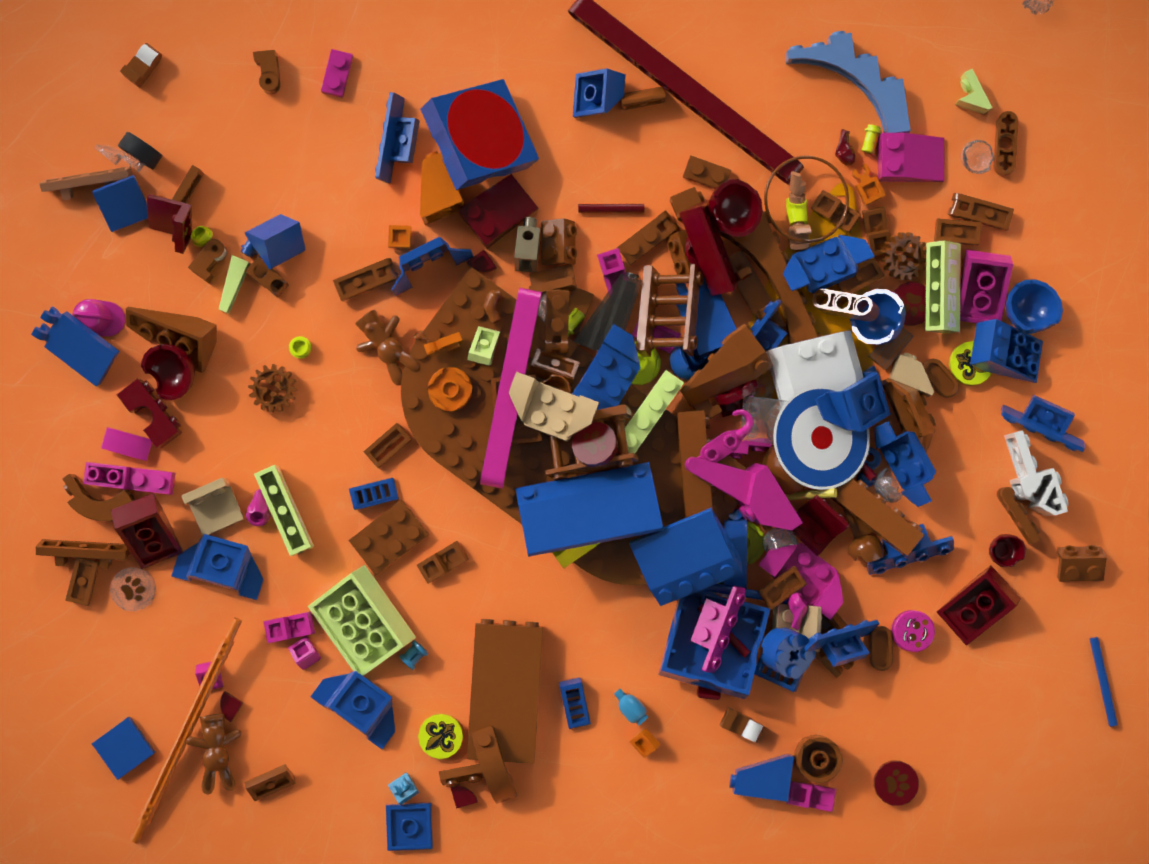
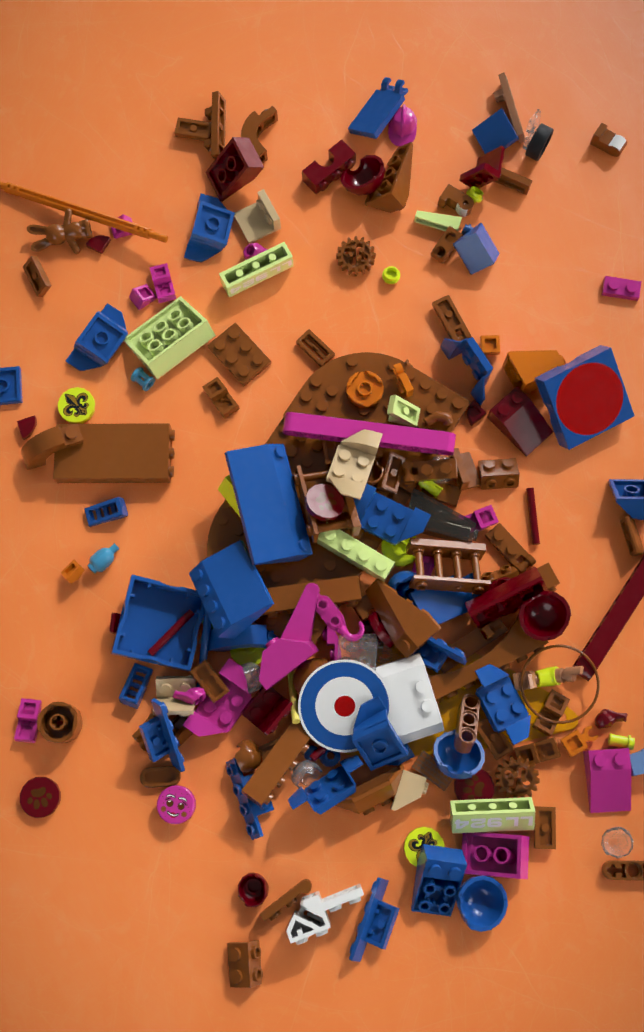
camera: 90 degrees right, 10 degrees down
dark pink slope [83,462,176,495] -> none
blue tile [92,716,156,780] -> none
dark pink slope [101,427,152,461] -> none
clear tile [110,567,156,612] -> none
dark orange leg [253,50,281,94] -> none
blue slope [349,478,399,510] -> none
dark orange animal [355,310,420,386] -> none
blue bracket [375,92,420,183] -> none
dark azure tile [388,773,420,805] -> none
dark orange plate [439,764,484,787] -> none
dark tan torso [514,217,540,273] -> none
dark orange plate [683,155,732,189] -> none
dark pink bracket [691,586,746,673] -> none
dark orange leg [719,707,765,743] -> none
blue slope [729,754,794,802] -> none
blue brick [761,627,816,679] -> none
dark orange tile [923,358,959,398] -> none
dark red slope [937,565,1021,646] -> none
dark orange plate [947,193,1014,231] -> none
blue bar [1089,637,1118,726] -> none

